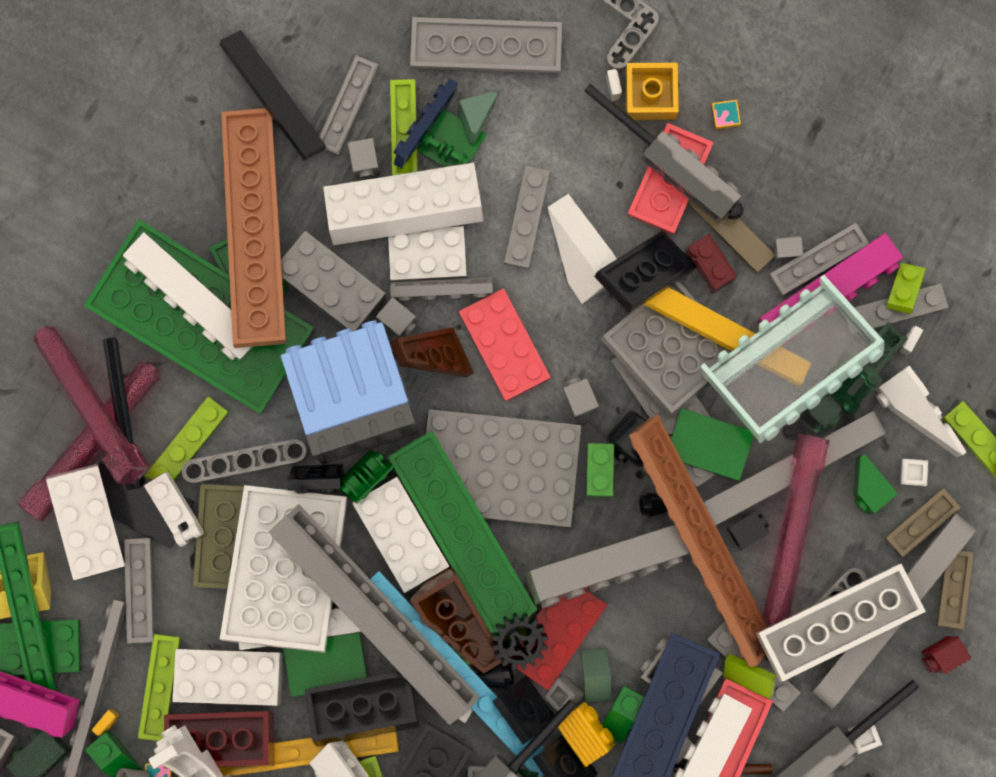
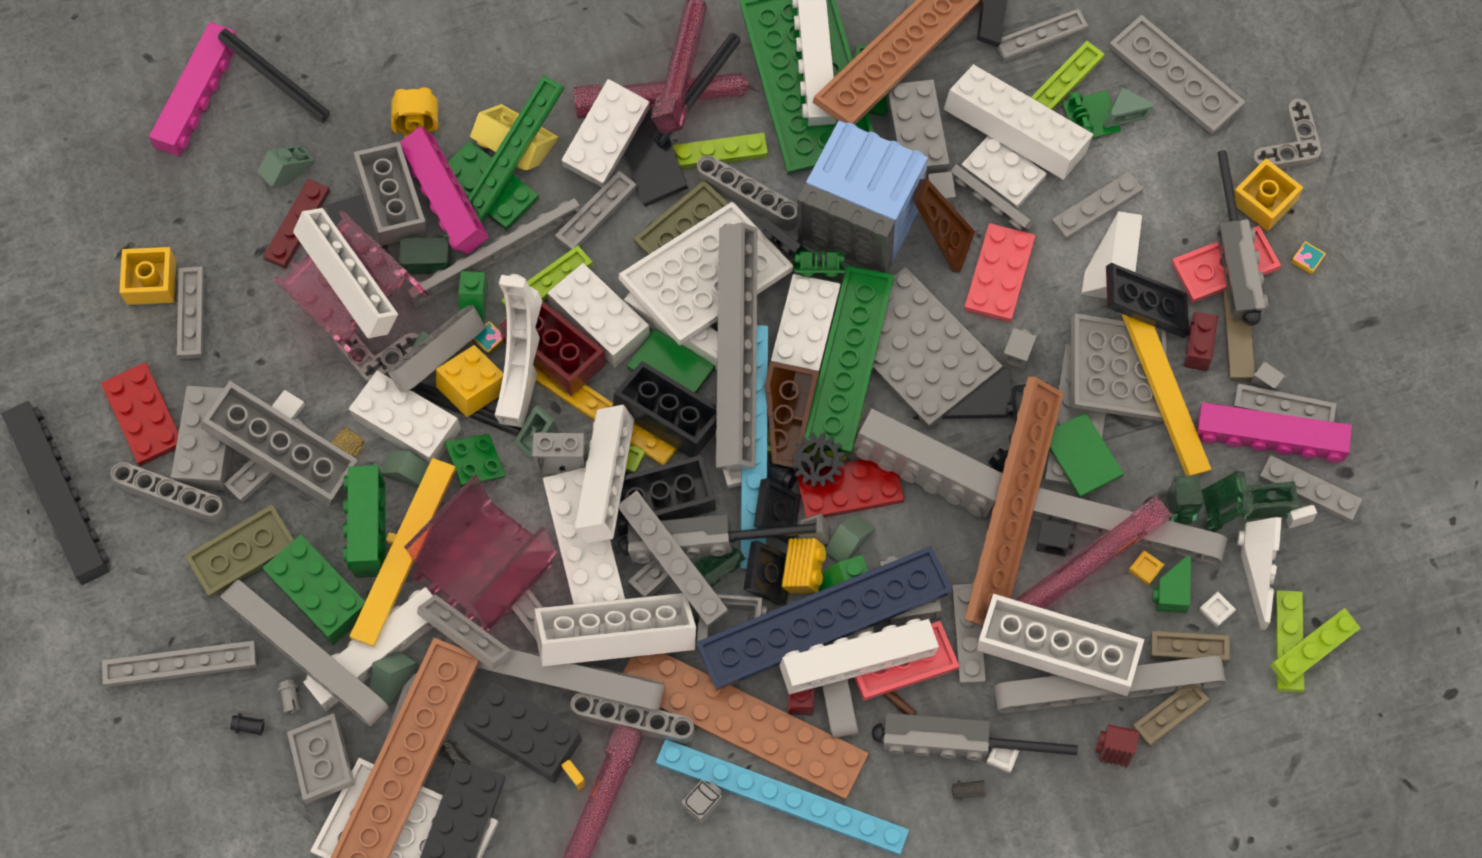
camera: 45 degrees right, 15 degrees down
yellow tile [91,709,120,736] -> none
white plate [144,471,204,547] -> none
light grey brick [348,138,380,179] -> none
dark blue plate [393,79,458,169] -> none
bright green brick [586,443,614,498] -> none
white tile [606,69,622,101] -> none
clear window [700,275,884,443] -> none
lime tile [723,654,776,699] -> none
lime plate [887,263,926,314] -> none
none -> yellow tile [1128,550,1165,586]

